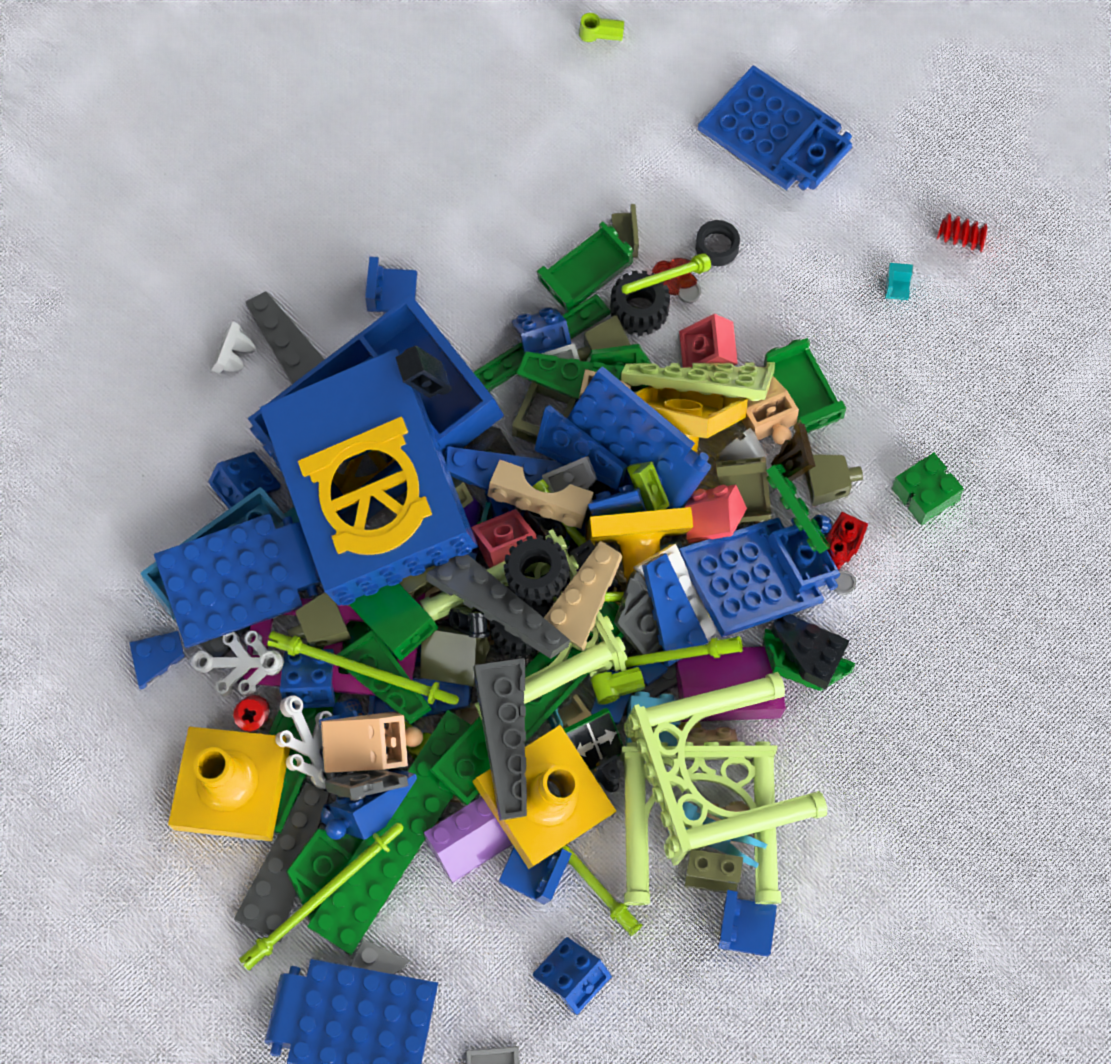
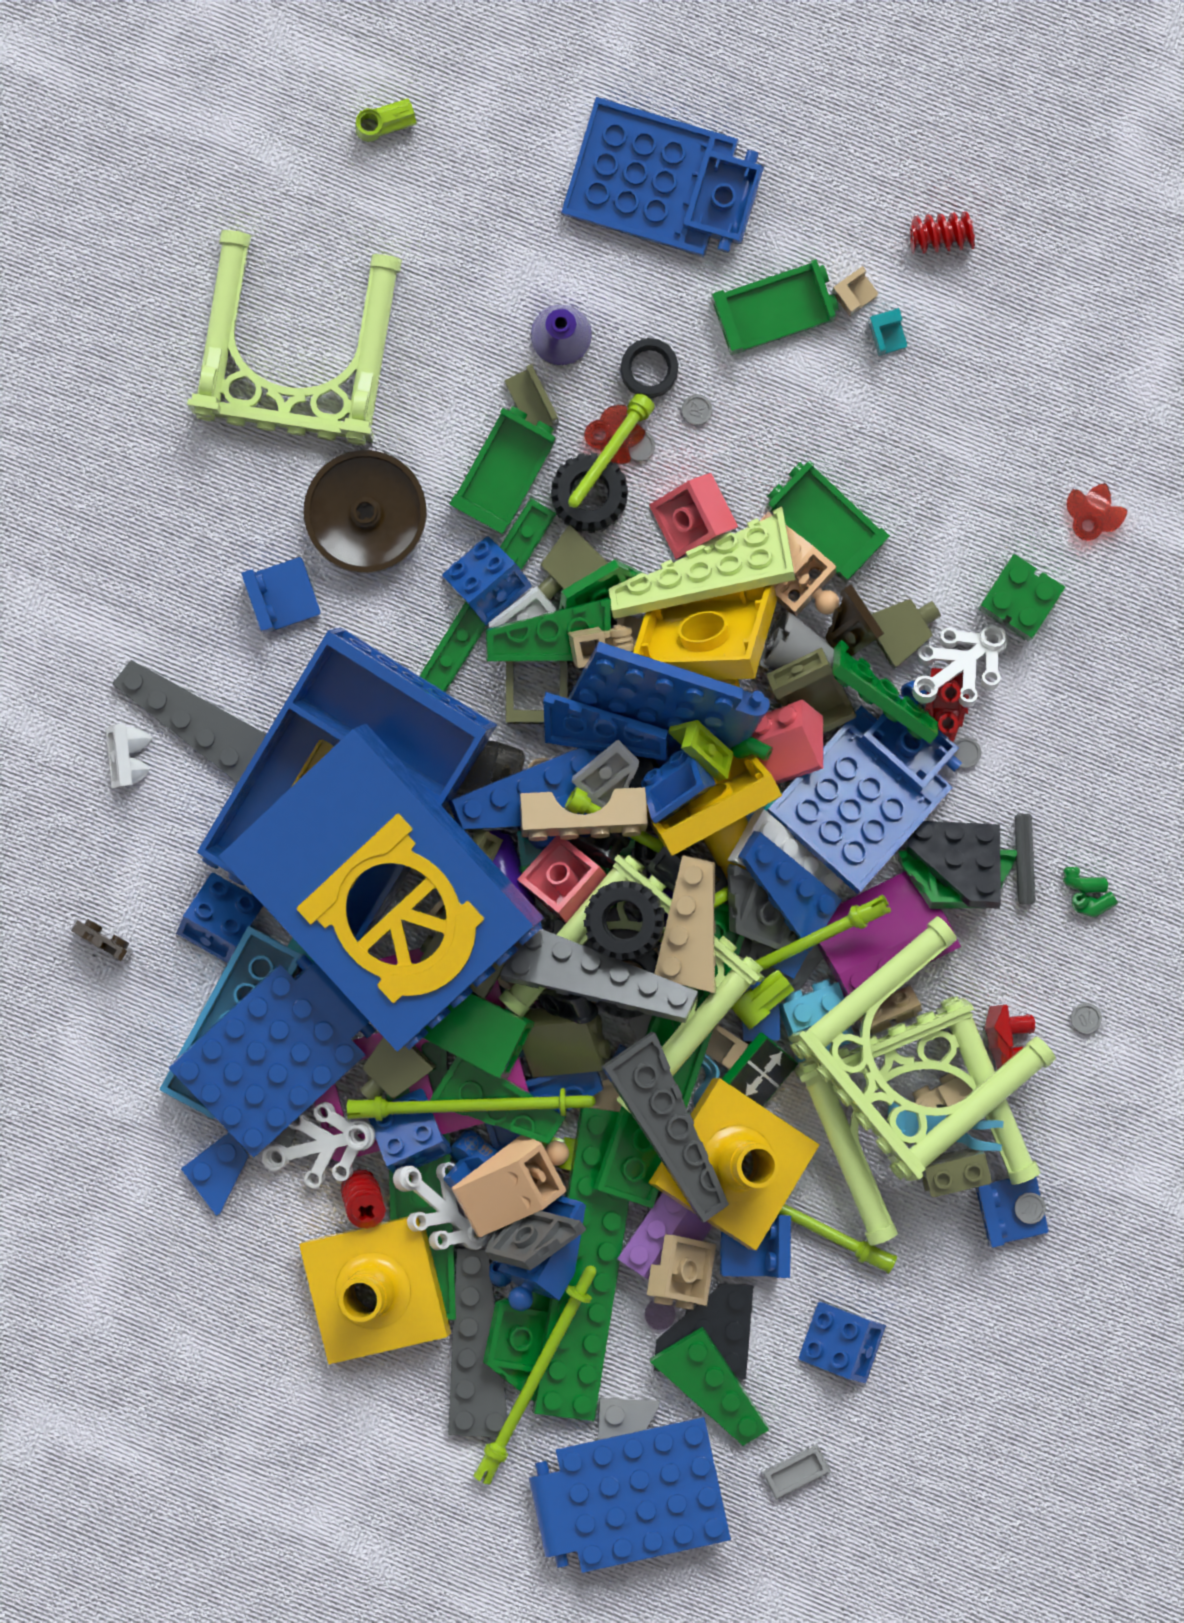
camera: 25 degrees left, 20 degrees up
black hinge [395,345,452,398] -> none
black hinge [594,755,620,793] -> none
none -> dark brown wing [71,918,133,963]
none -> yellowish green arch [187,230,402,446]
none -> dark brown dish [304,450,427,574]
none -> dark purple cone [531,305,592,365]
none -> clear purple piece [645,1300,676,1330]
none -> tan plate [647,1234,716,1310]
none -> green wing [650,1327,769,1446]
none -> black plate [653,1283,754,1379]
none -> light grey piece [682,394,712,426]
none -> green panel [711,259,839,356]
none -> green arm [731,737,773,761]
none -> tan panel [832,266,878,317]
none -> white plant [912,625,1008,707]
none -> red connector [984,1004,1036,1070]
none -> dark grey axle [1014,814,1036,905]
none -> light grey piece [1014,1193,1046,1224]
none -> green arm [1062,867,1108,893]
none -> clear red plate [1066,483,1128,541]
none -> light grey piece [1071,1003,1102,1034]
none -> green arm [1072,891,1118,918]

